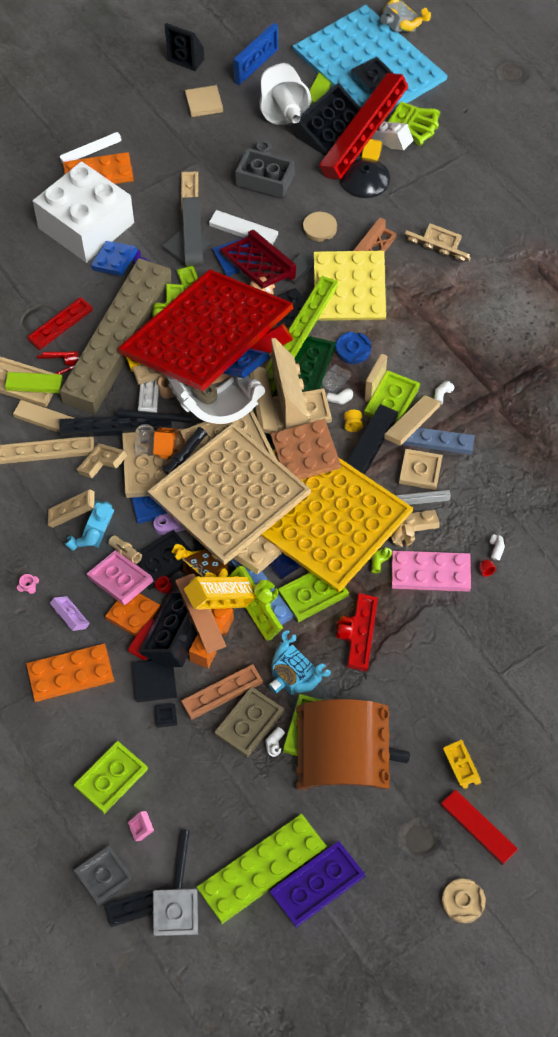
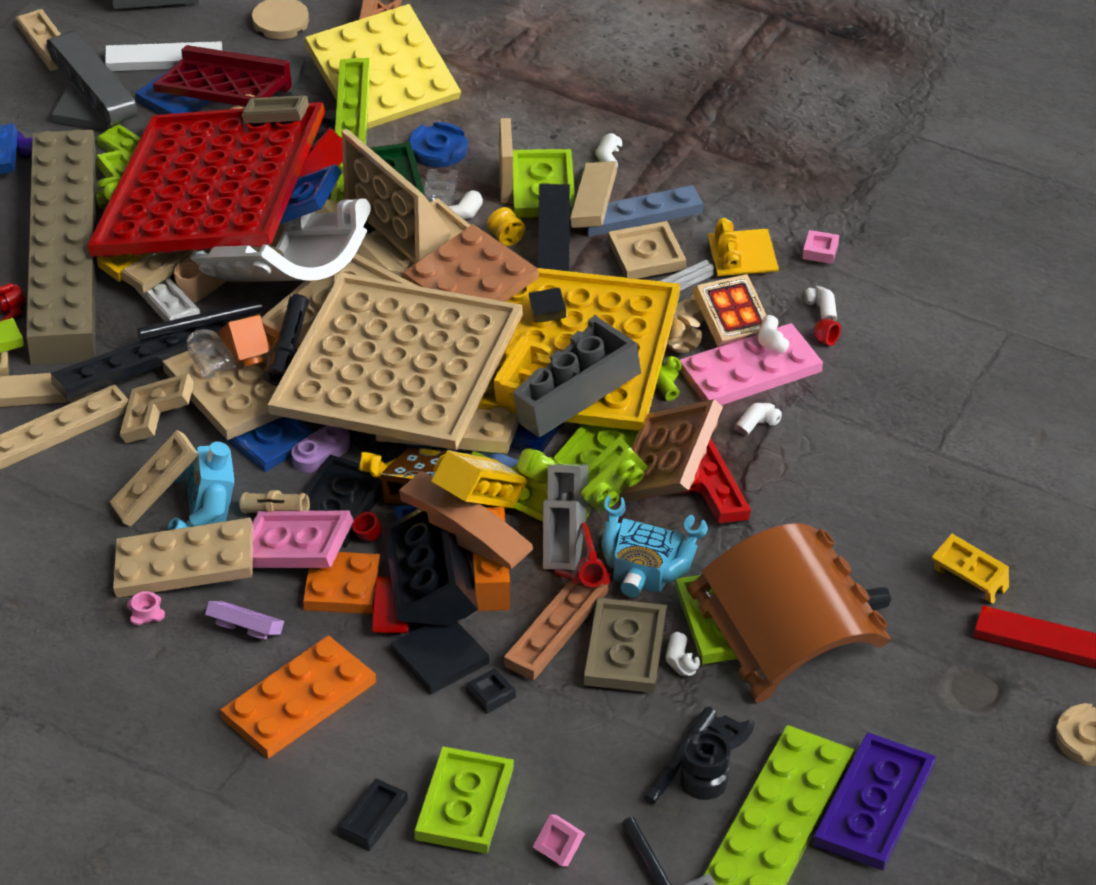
camera: 30 degrees left, 15 degrees down
none -> tan plate [113,518,254,598]
none -> dark tan tile [242,95,309,124]
none -> black tile [337,778,408,852]
none -> yellow hinge [494,336,551,408]
none -> dark grey wedge [513,315,641,438]
none -> black tile [528,287,567,323]
none -> light grey slope [543,464,588,570]
none -> red plant [554,522,611,587]
none -> lime bracket [580,436,649,513]
none -> nougat plate [618,399,723,503]
none -> black piece [644,707,755,805]
none -> black wheel [681,731,730,800]
none -> tile [692,274,767,346]
none -> yellow hinge [707,218,779,276]
none -> white arm [735,403,782,436]
none -> white arm [758,315,789,354]
none -> bright pink plate [803,230,839,264]

